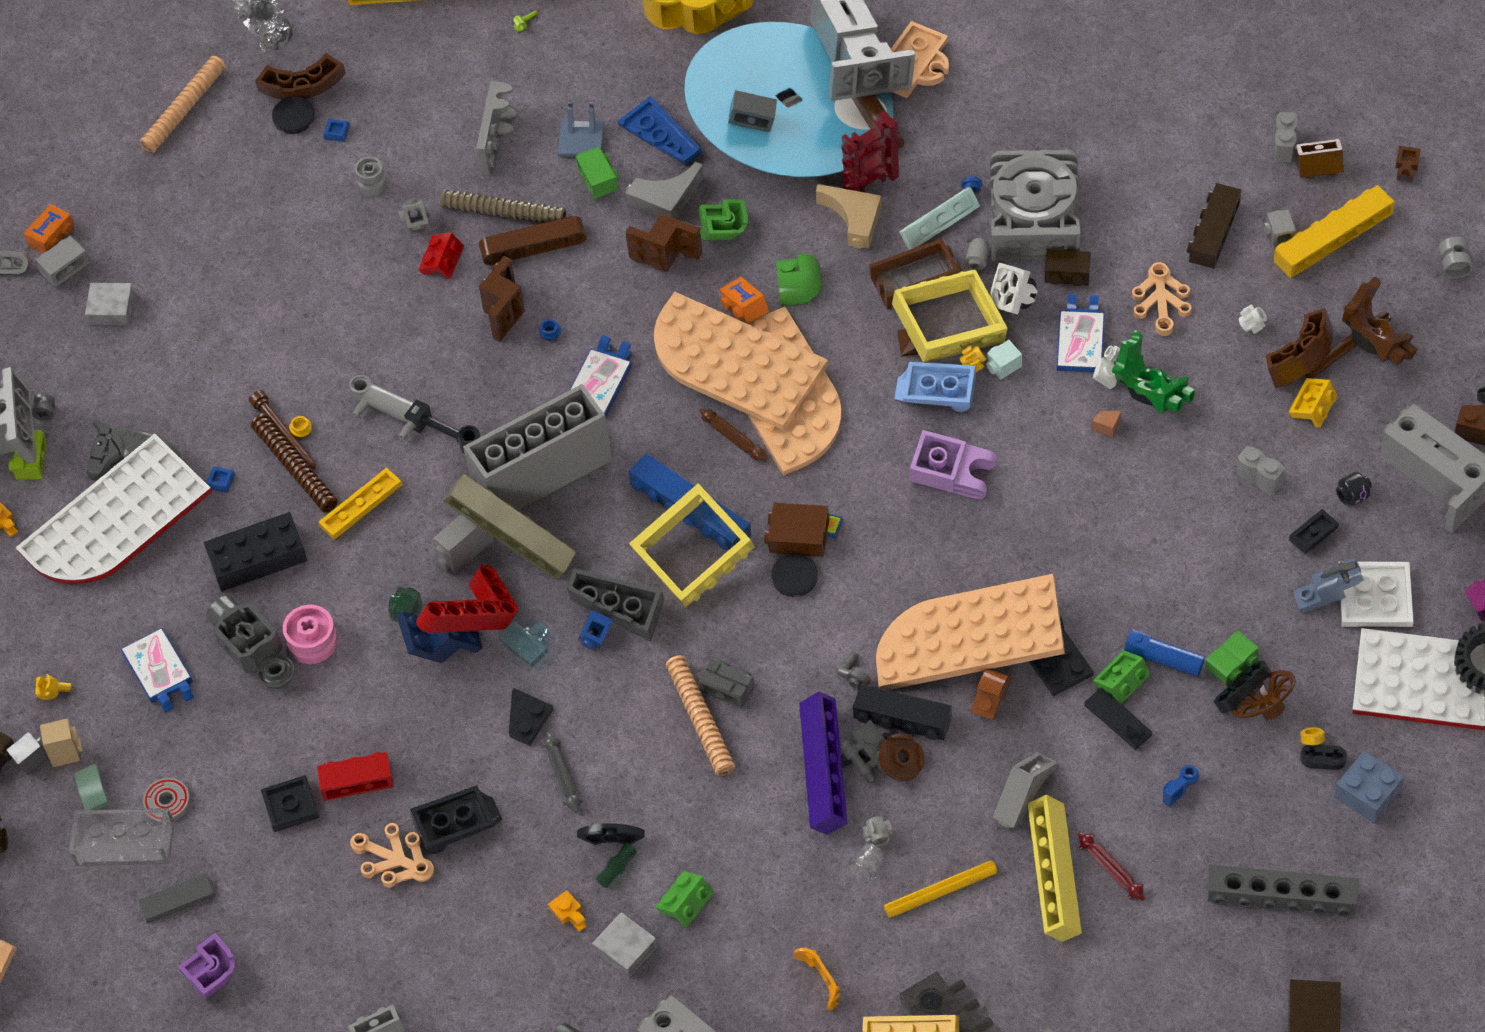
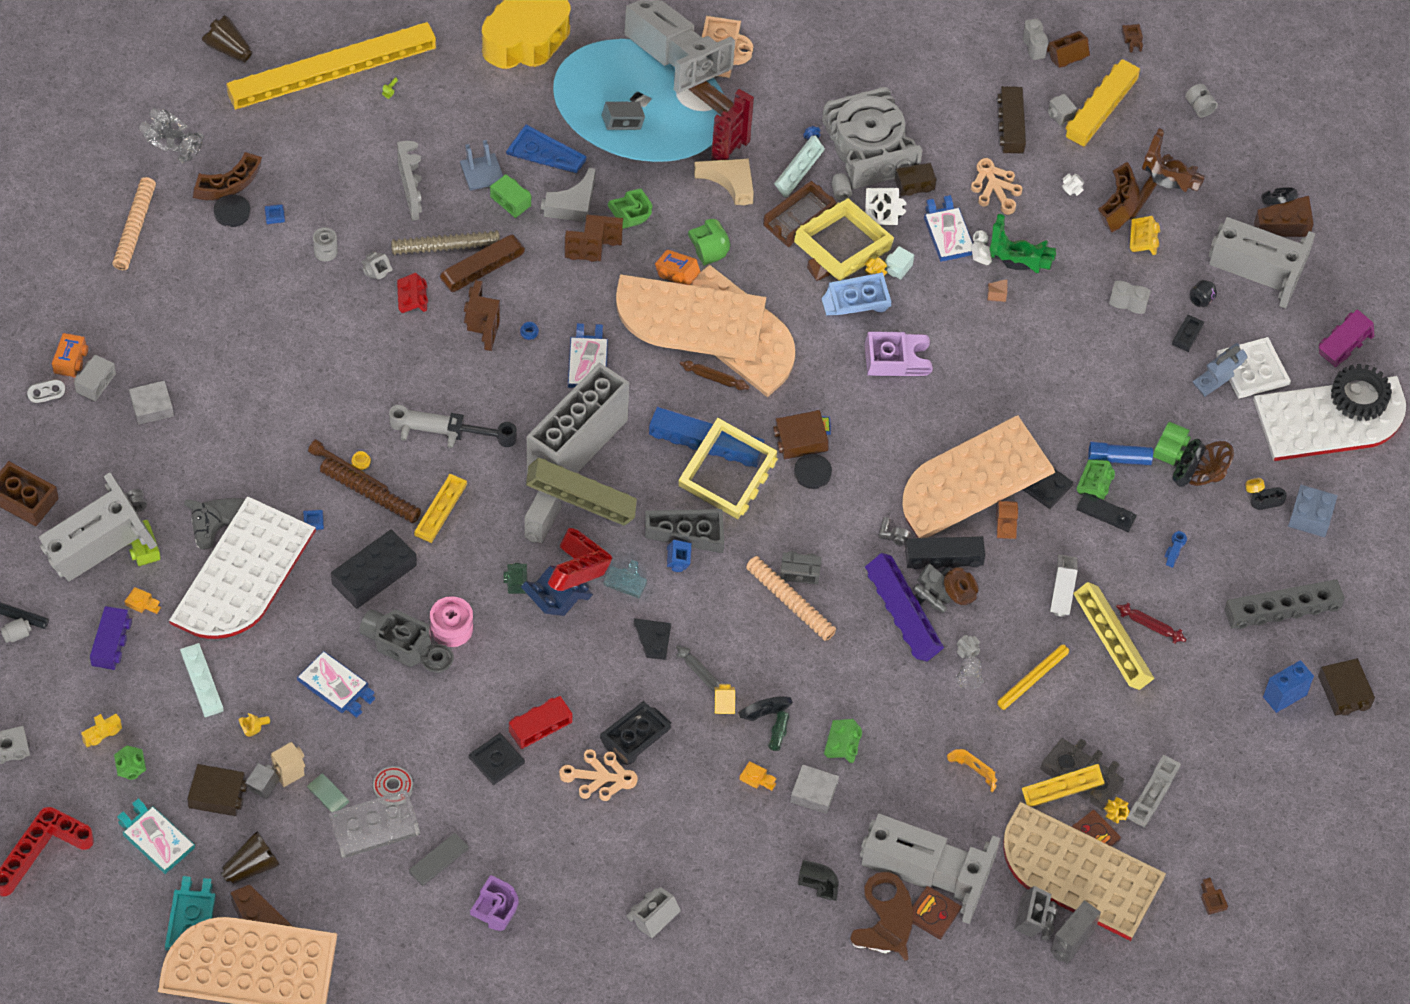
camera: 30 degrees left, 0 degrees up
none -> light aqua plate [180,643,224,717]
none -> yellow brick [714,684,735,714]
none -> blue piece [1263,660,1314,713]

